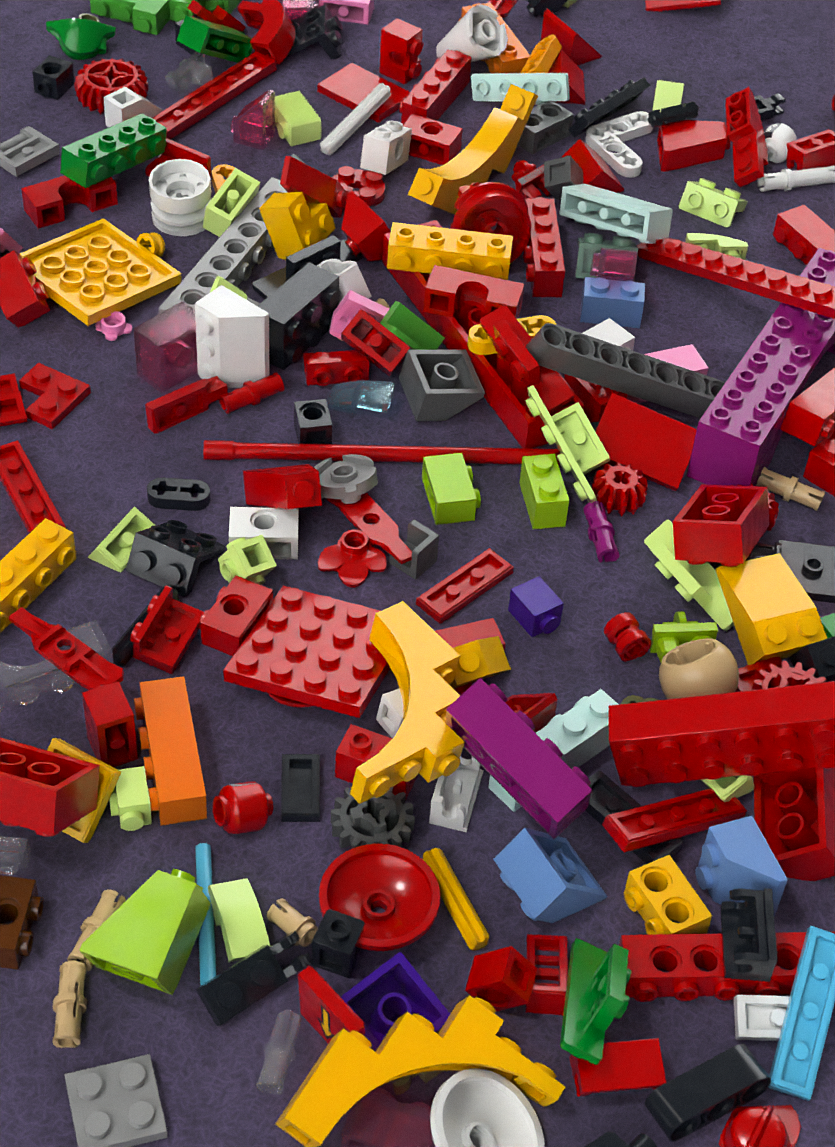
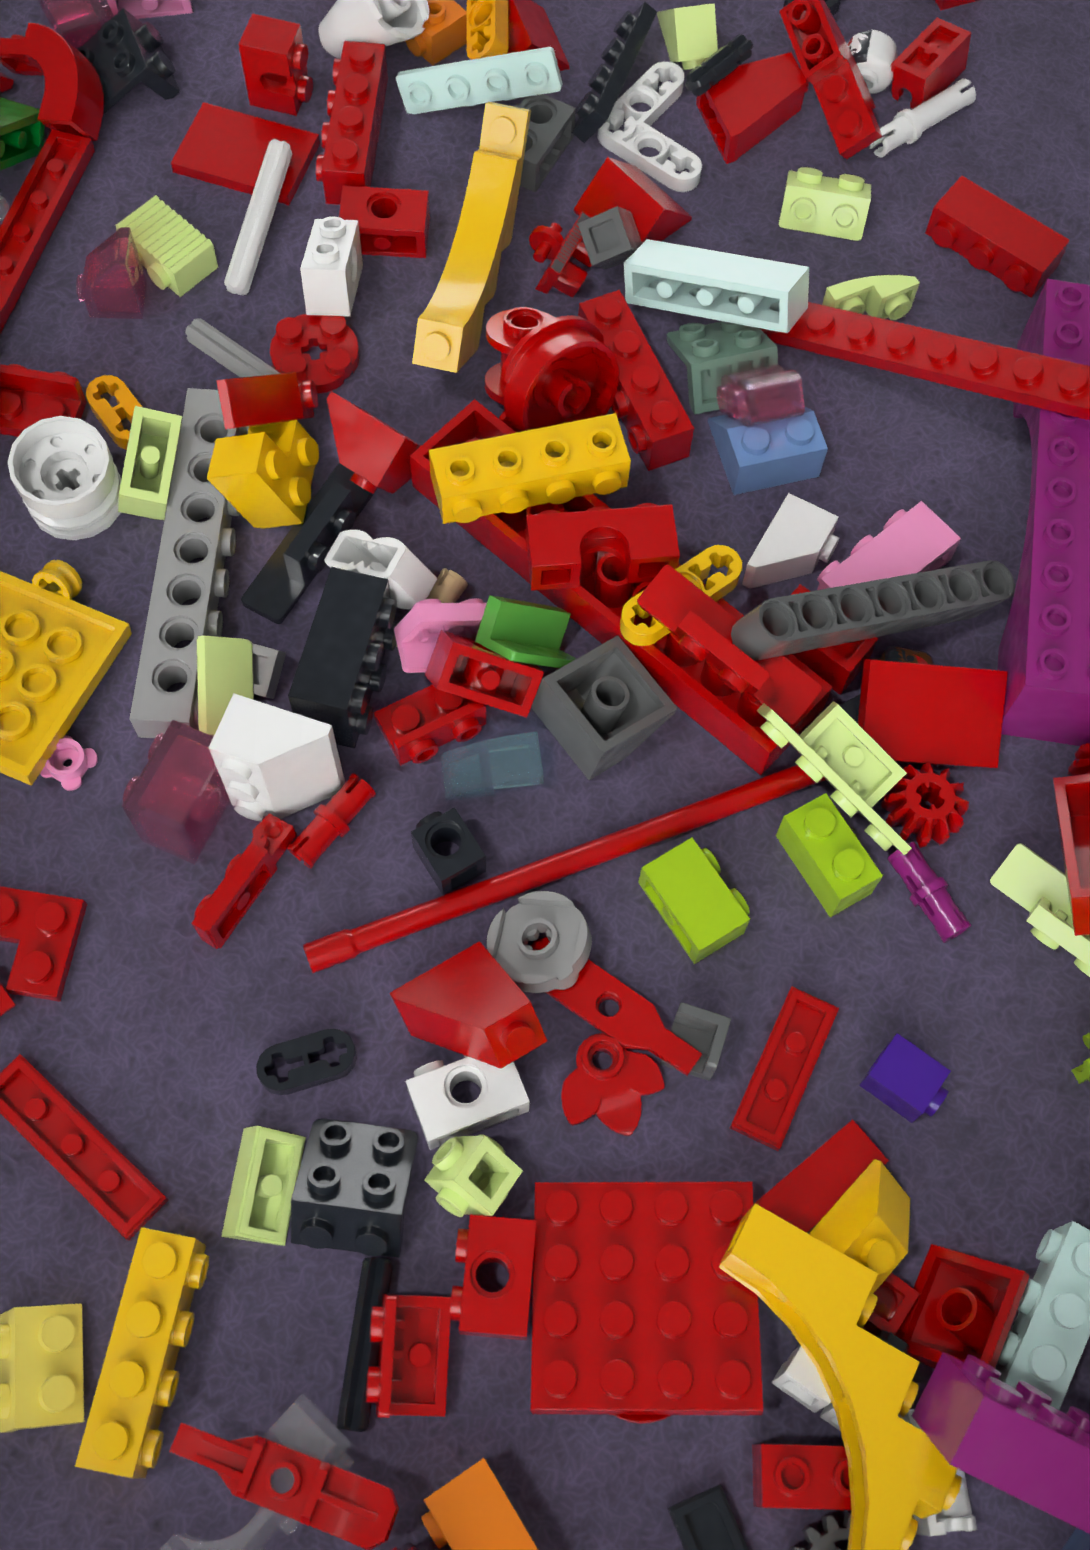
camera: 20 degrees left, 20 degrees up
red wheel [604,612,652,662] -> none

